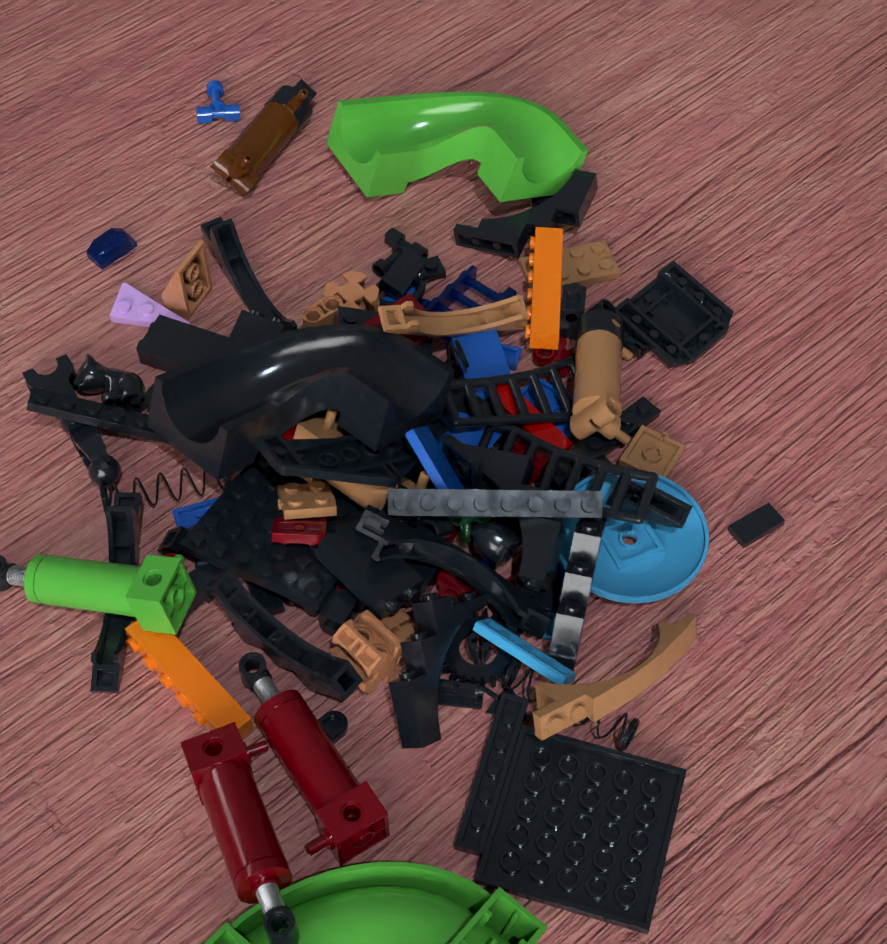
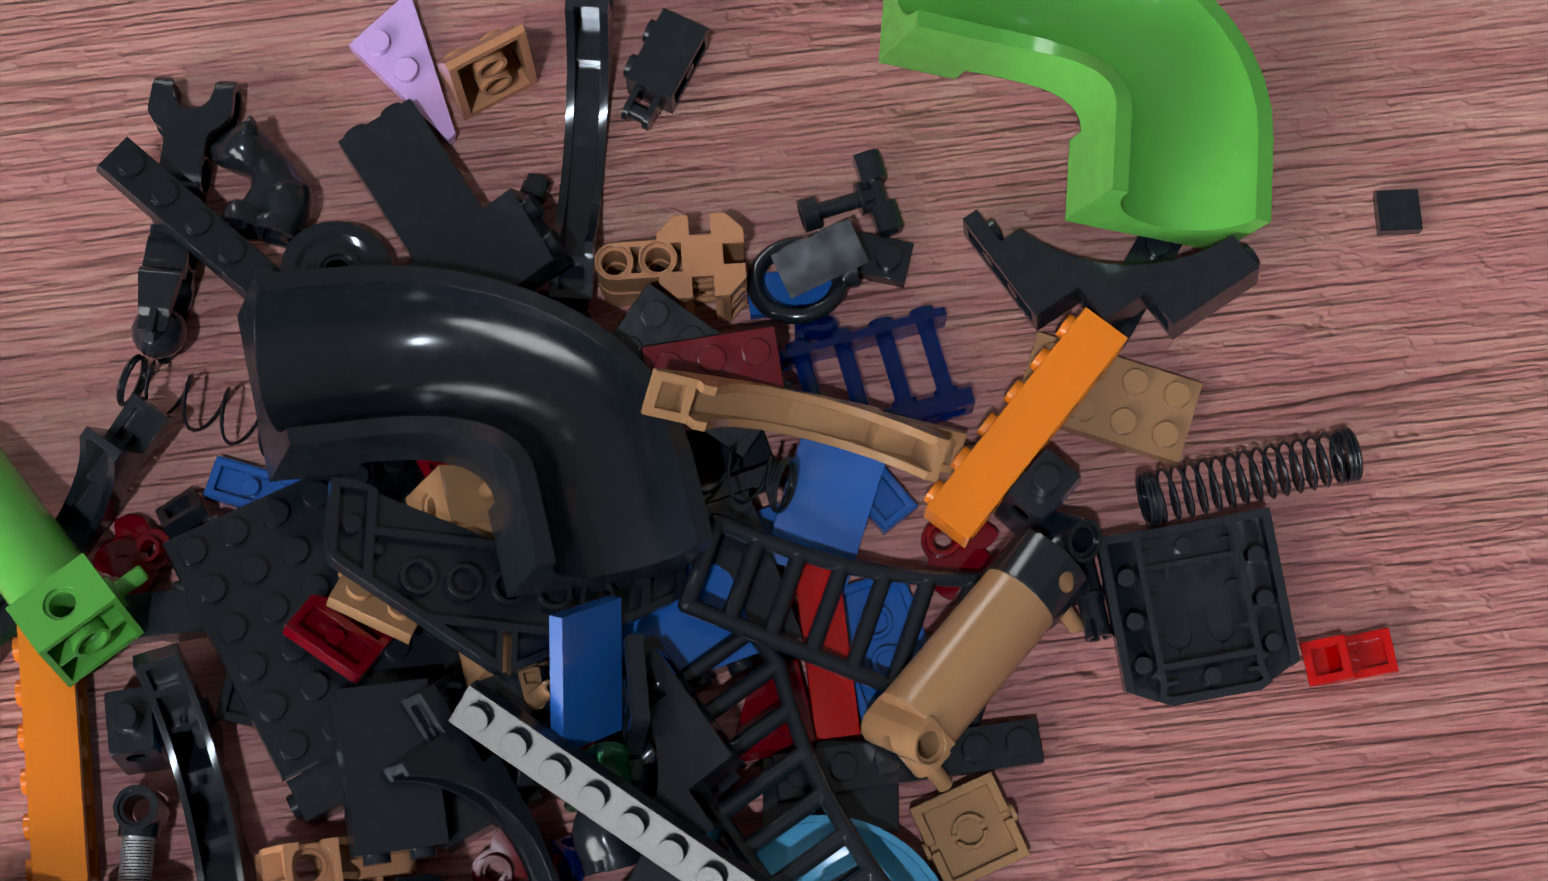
camera: 35 degrees right, 20 degrees up
none -> black torso [104,687,172,776]
none -> black brick [621,8,709,131]
none -> black piece [1135,426,1363,527]
none -> red slope [1300,627,1399,687]
none -> black tile [1372,189,1423,236]

